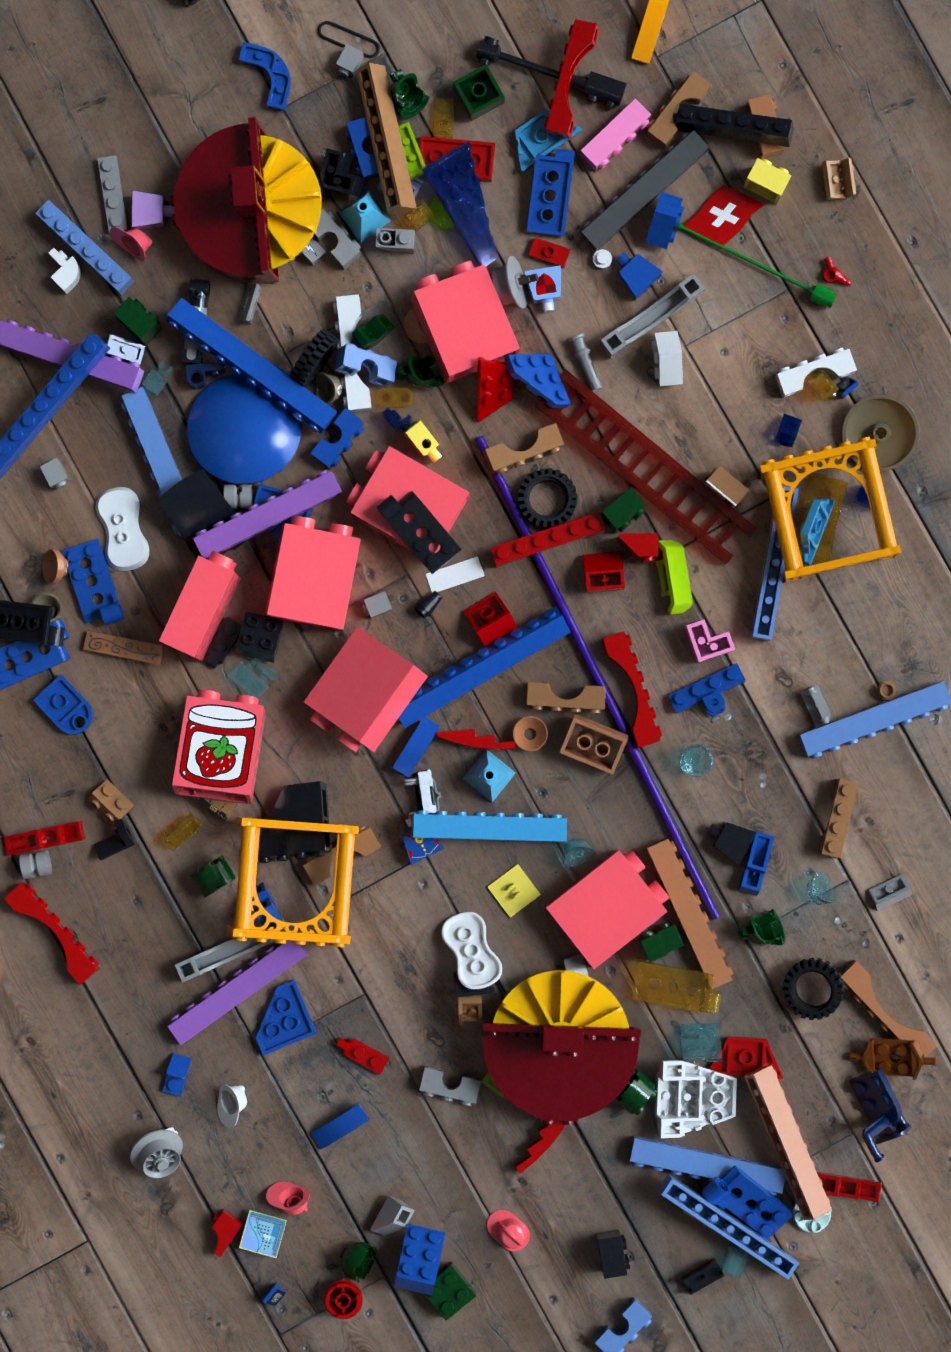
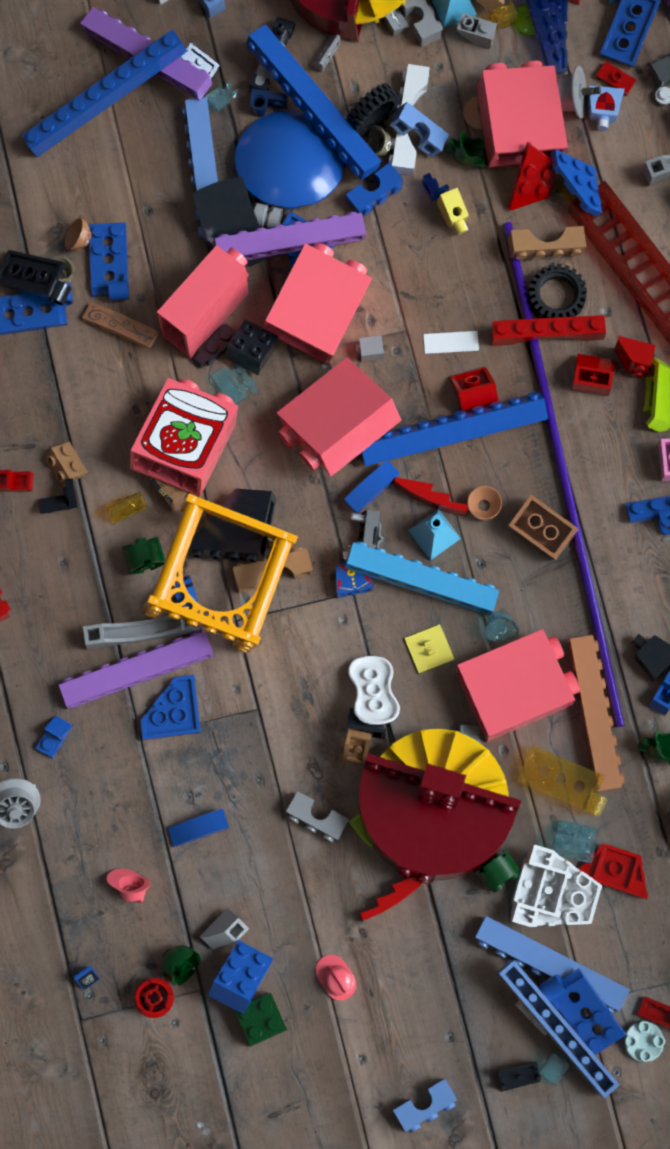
camera: 15 degrees right, 10 degrees down
blue plate [33,674,93,734] -> none
light grey brick [40,458,70,490] -> none
white plate [95,487,149,571] -> none
dark green brick [114,297,161,346] -> none
red arch [212,1209,243,1257] -> none
white piece [217,1084,247,1128] -> none
piece [239,1210,287,1258] -> none
red hinge [336,1037,389,1075] -> none
coral brick [346,446,470,553] -> none
dark green brick [352,313,395,350] -> none
clear yellow plate [376,388,414,408] -> none
black hinge [376,491,462,575] -> none
black cone [414,591,442,619] -> none
medium nougat arch [527,682,606,713] -> none
light grey pin [568,333,603,392] -> none
black brick [596,1230,630,1279] -> none
dark green brick [601,487,646,533] -> none
red arch [602,631,662,748] -> none
dark green brick [638,922,684,963] -> none
clear light blue helmet [680,745,714,777] -> none
brick [744,1065,832,1220] -> none

